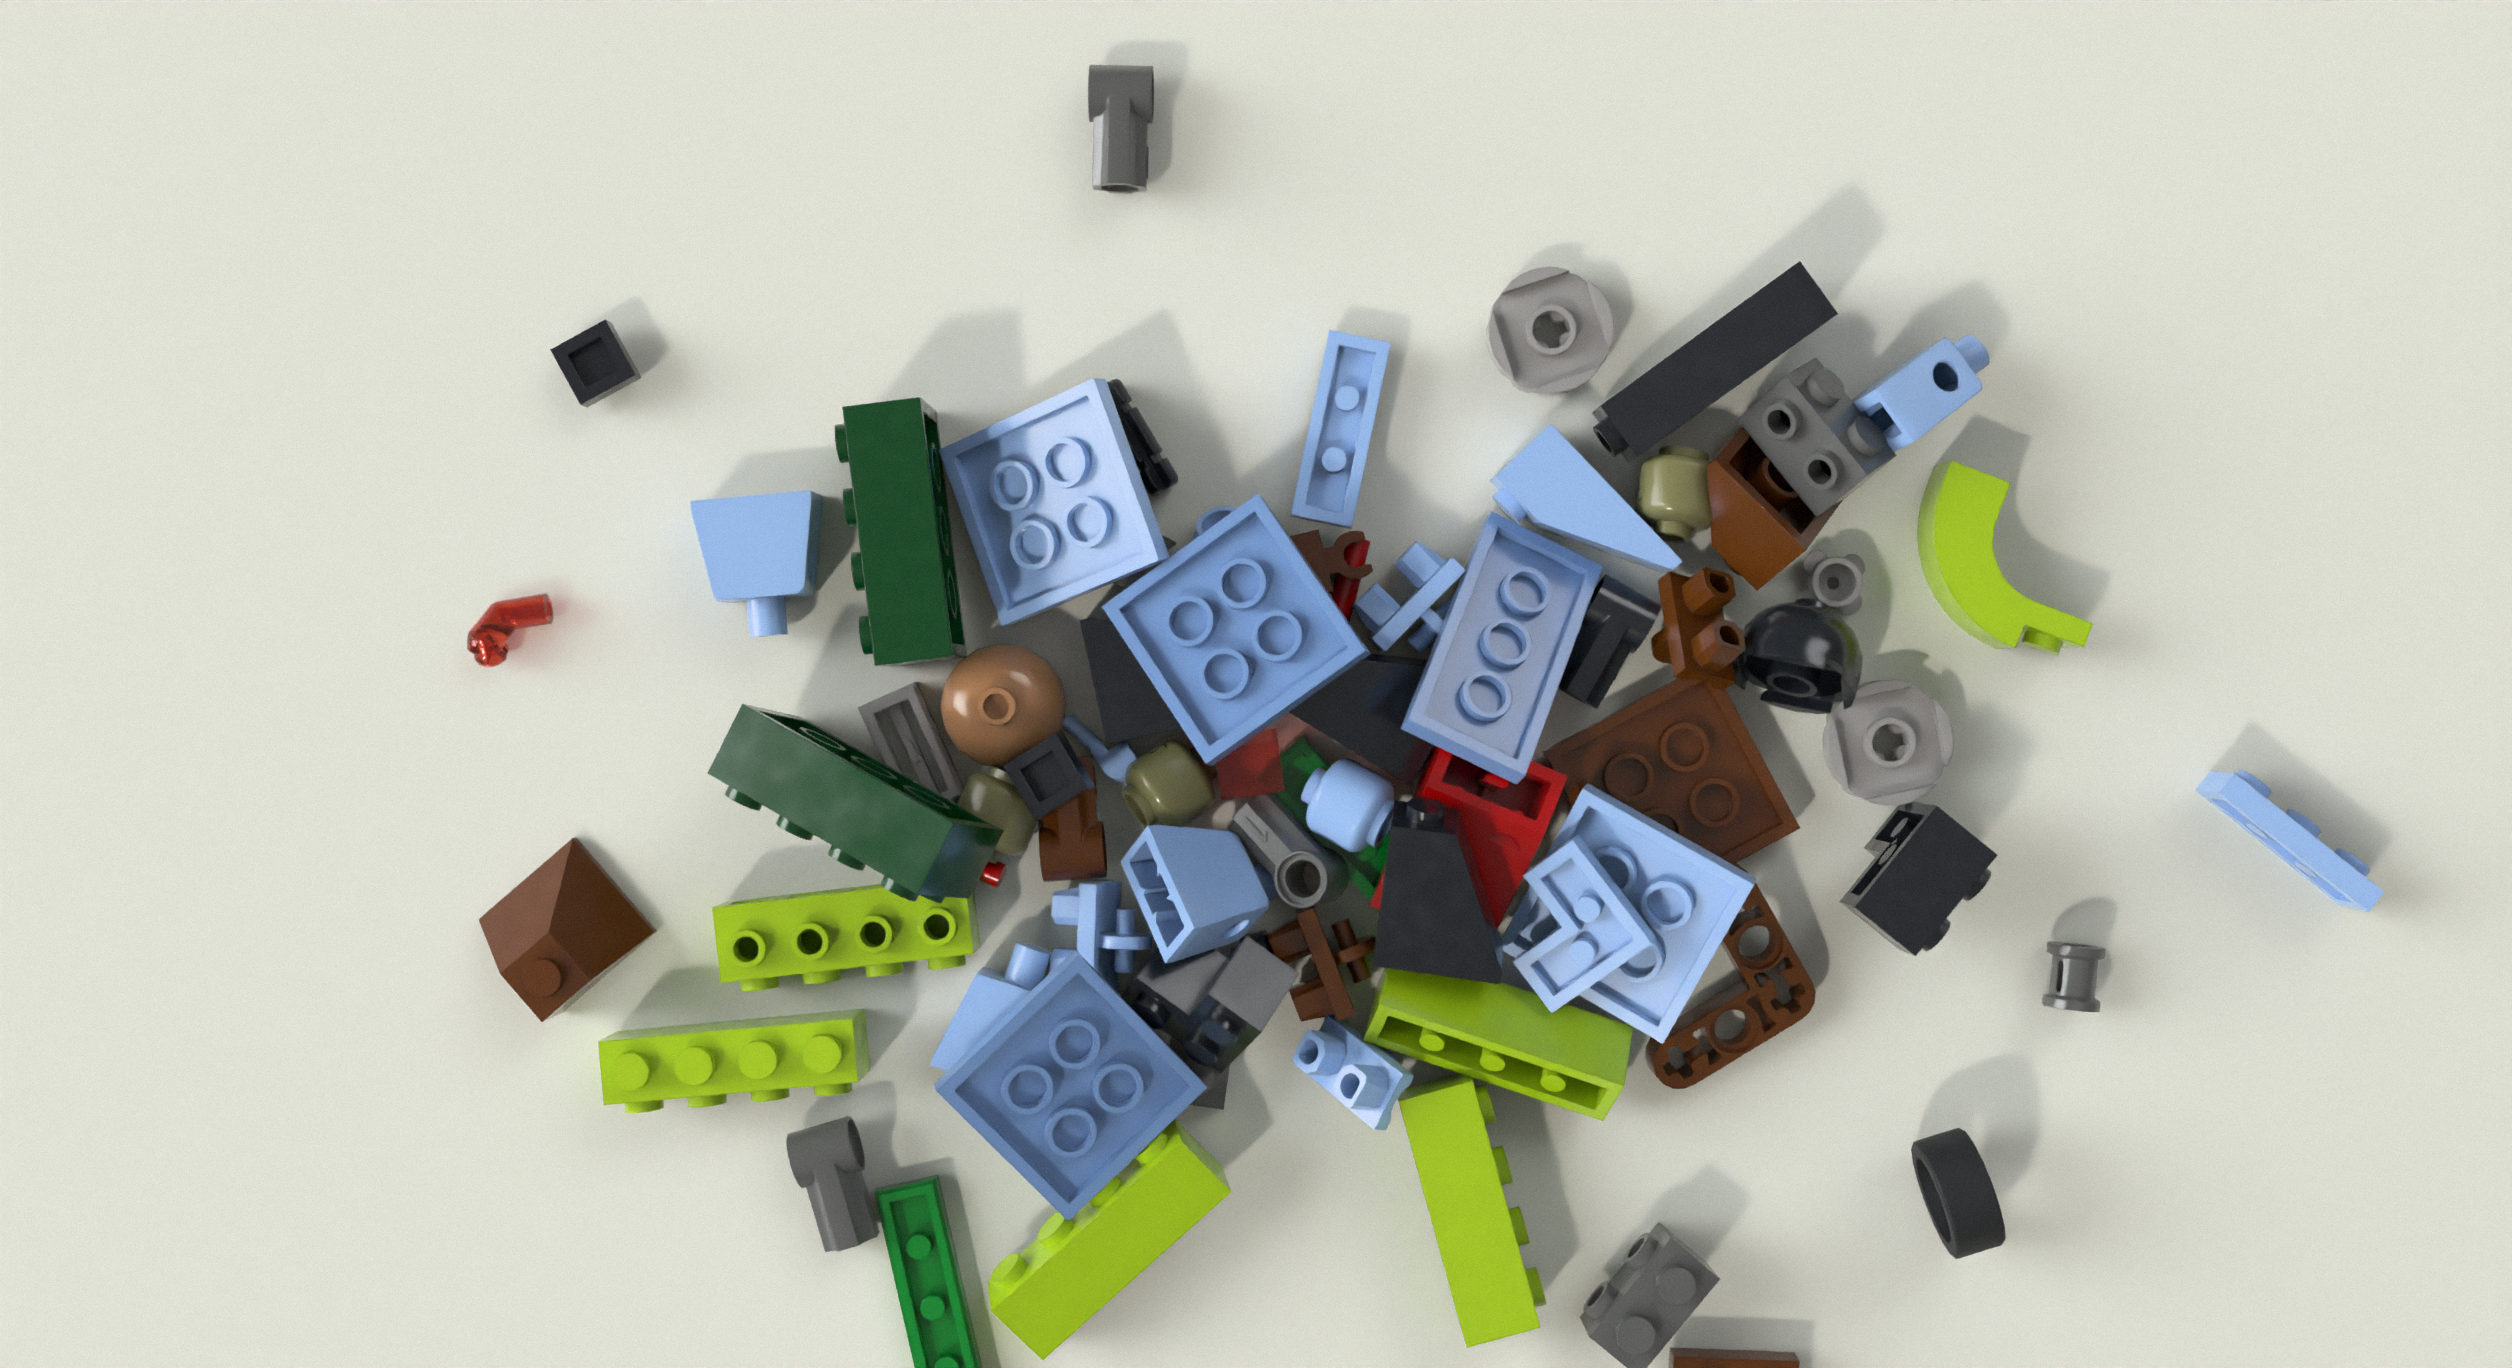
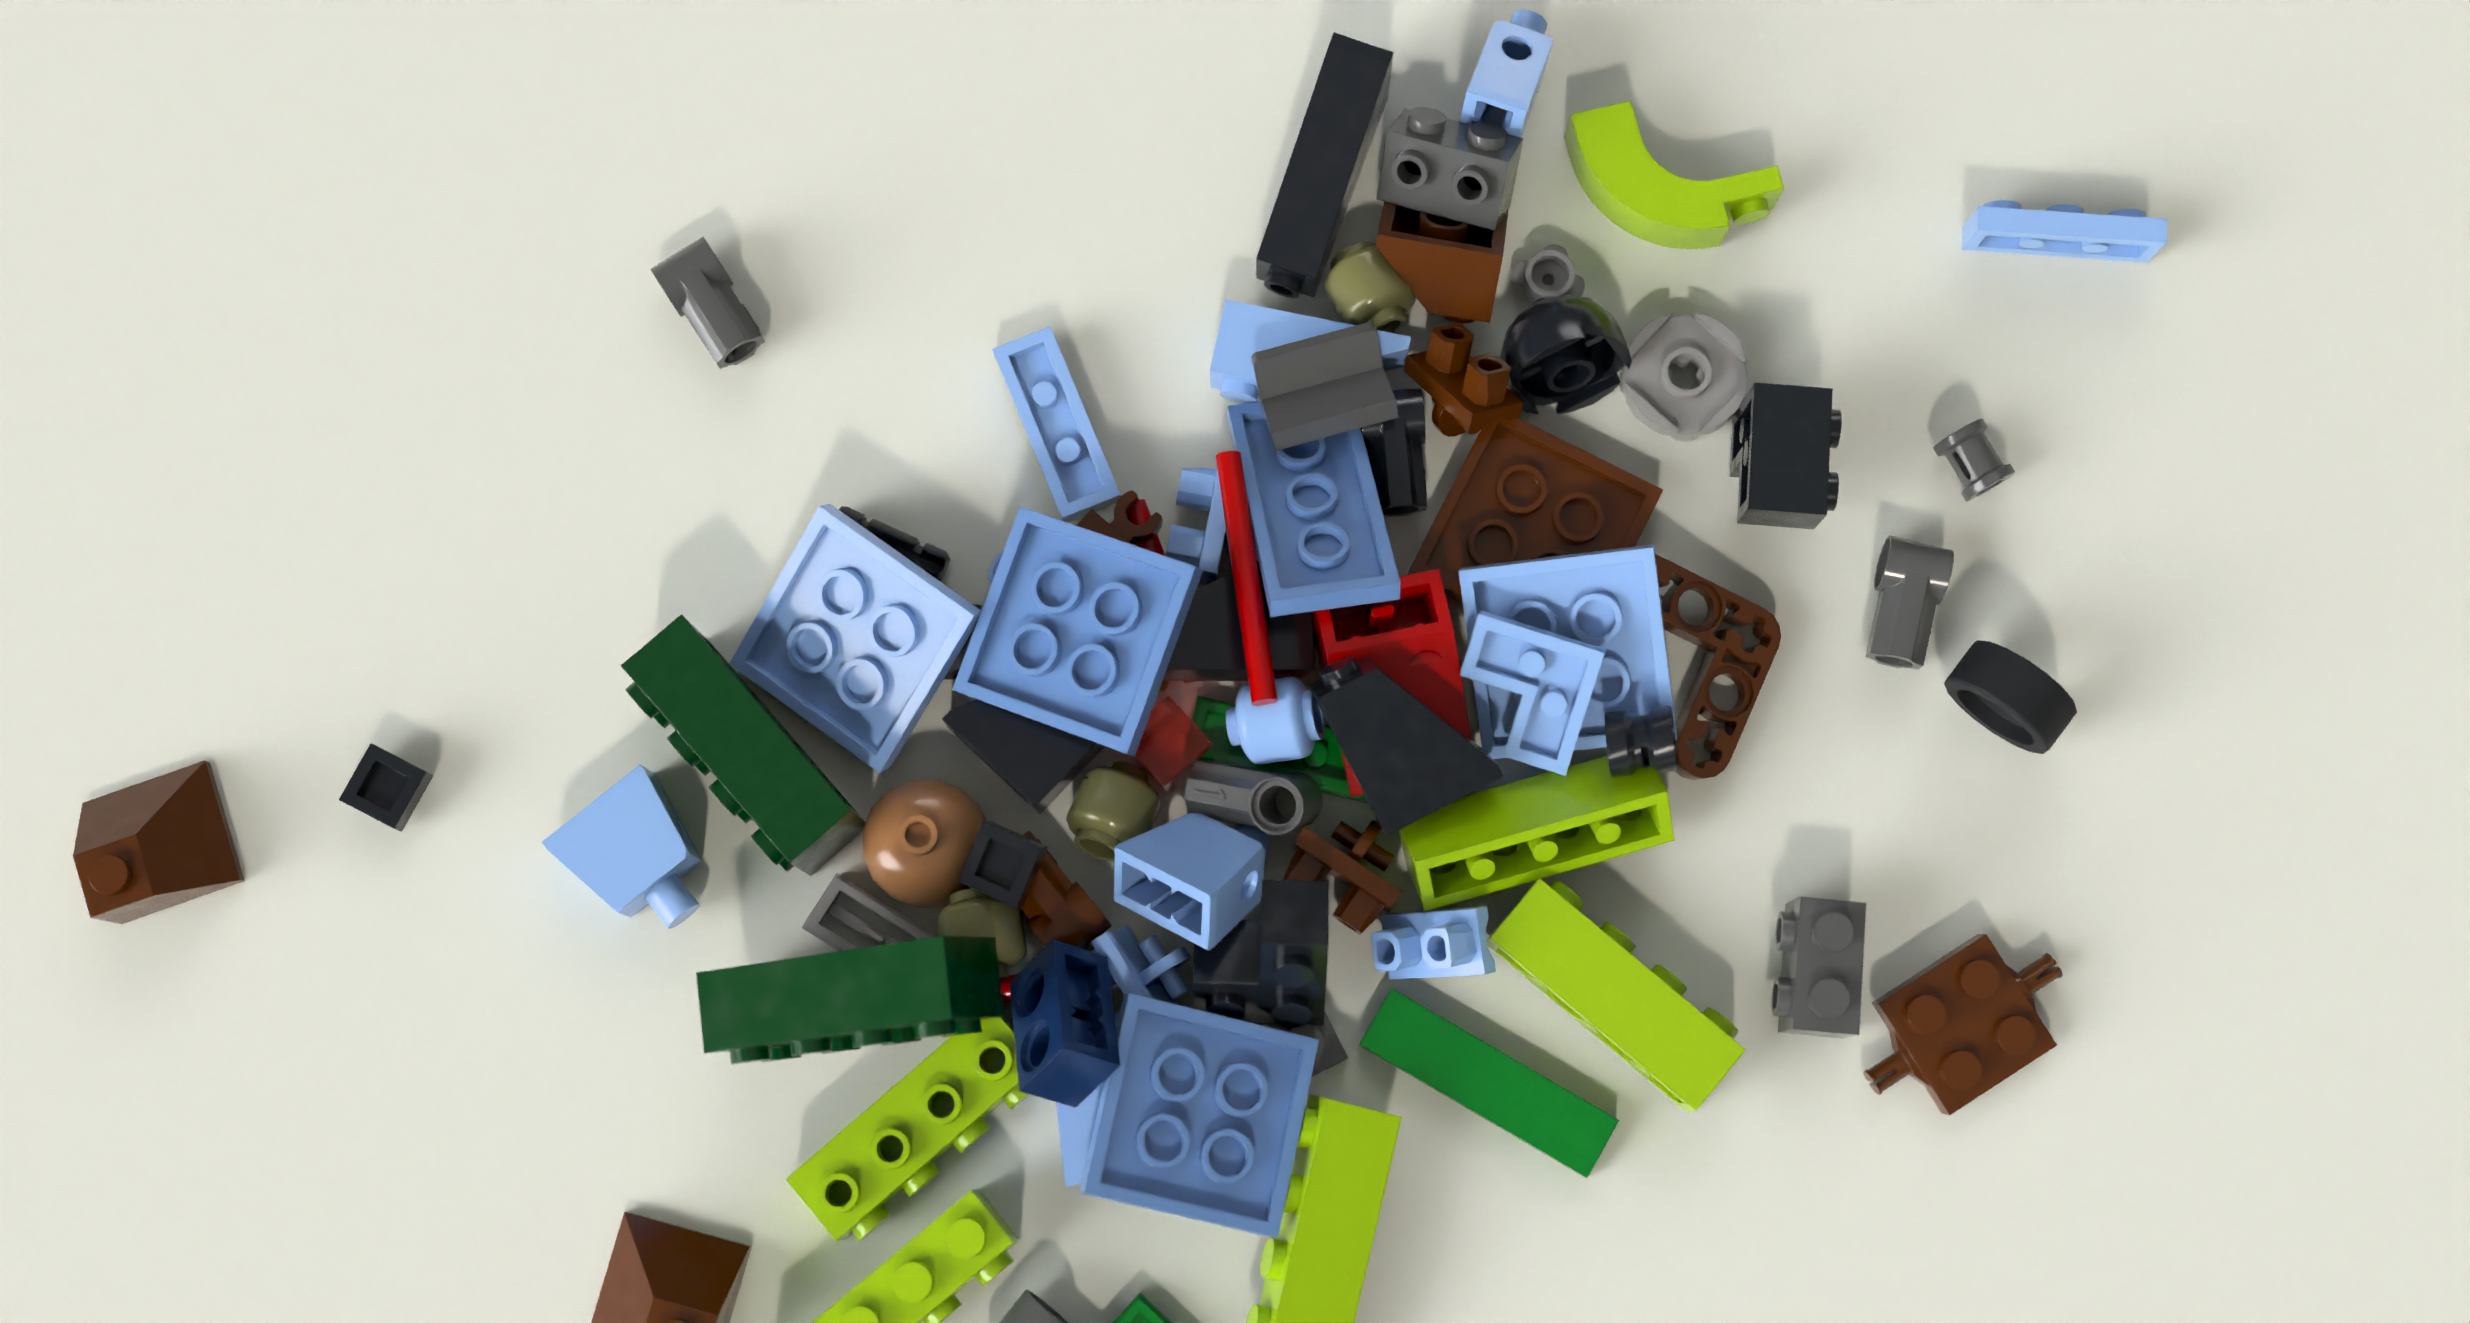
camera: 35 degrees left, 10 degrees down
clear red arm [467,593,553,668] -> none
light blue hand [1063,714,1138,782] -> none
light grey plate [1486,267,1614,395] -> none
none -> reddish brown slope [73,760,245,924]
none -> dark blue brick [1010,939,1120,1108]
none -> red bar [1215,451,1278,706]
none -> dark grey panel [1251,322,1399,451]
none -> green tile [1358,988,1619,1178]
none -> black wheel [1605,706,1678,777]
none -> dark grey piece [1865,535,1954,670]

